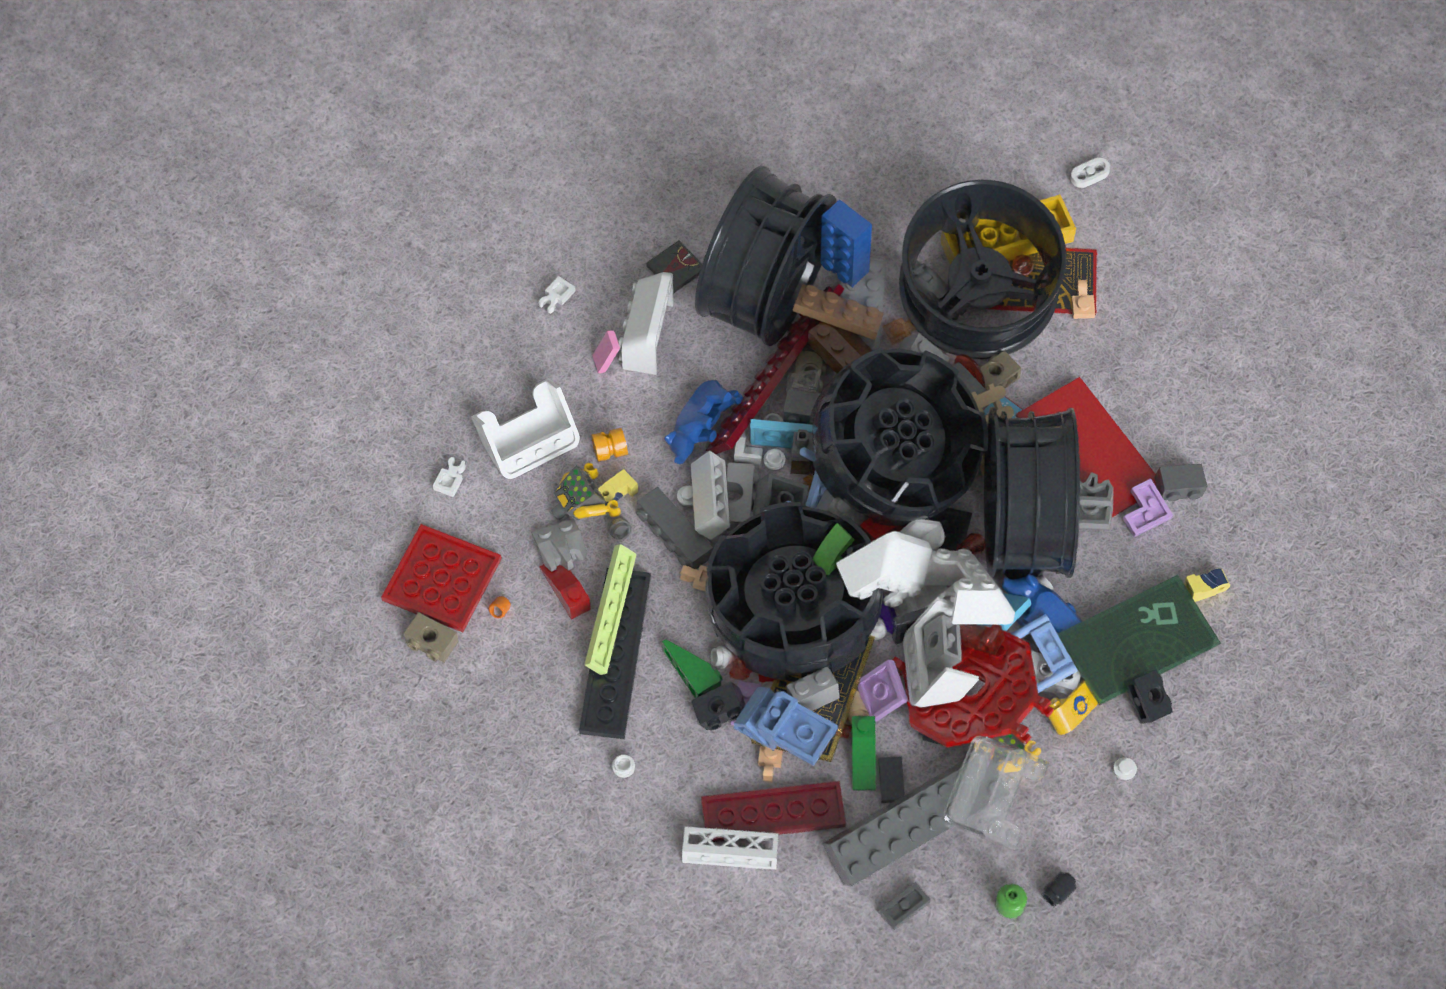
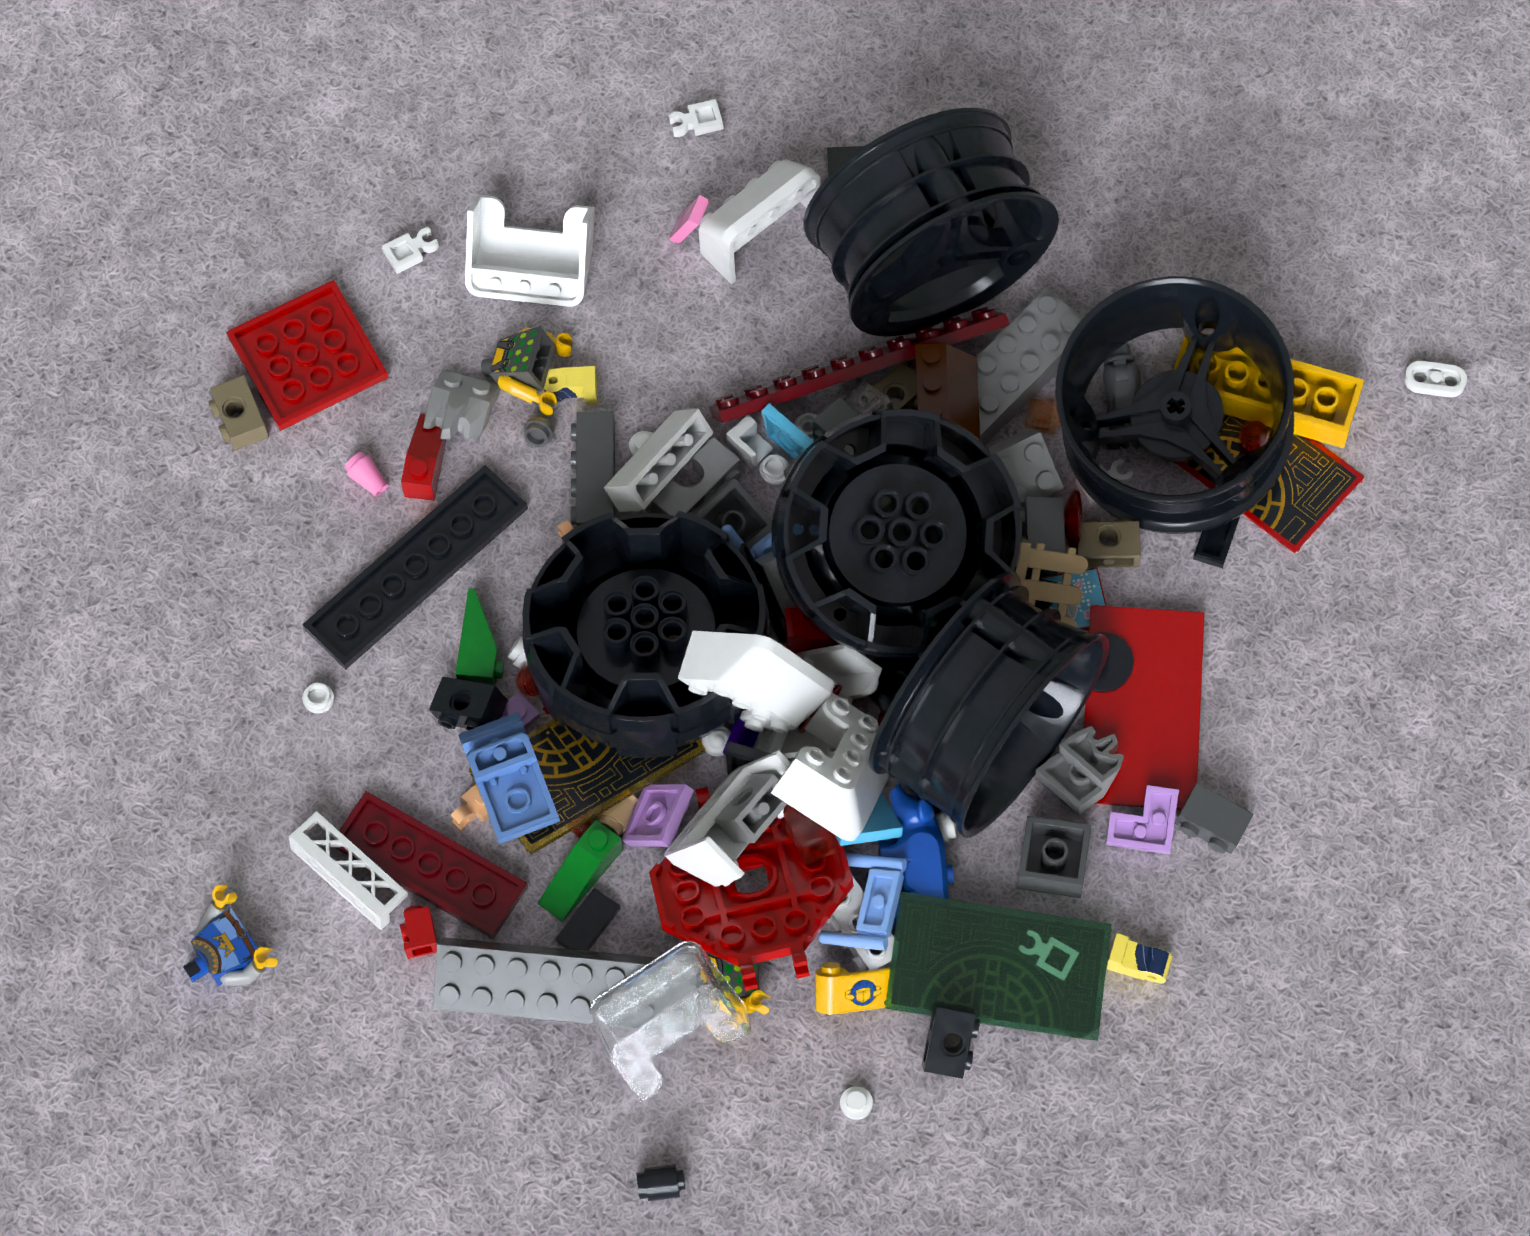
camera: 40 degrees right, 5 degrees up
orange piece [488,596,511,619] -> none
yellowish green plate [584,544,636,675] -> none
light orange wheel [591,427,628,462] -> none
blue animal [664,380,743,464] -> none
light grey brick [786,666,840,711] -> none
medium nougat plate [793,284,884,340] -> none
bright green slope [813,523,855,576] -> none
blue piece [821,199,872,287] -> none
dark grey plate [879,882,931,930] -> none
bright green head [995,884,1027,919] -> none
light nougat plate [1071,280,1095,319] -> none
none -> torso [183,884,278,986]
none -> bright pink cone [344,451,389,497]
none -> red brick [400,905,438,959]
none -> dark grey brick [1017,816,1092,898]
none -> black tile [1193,516,1240,569]

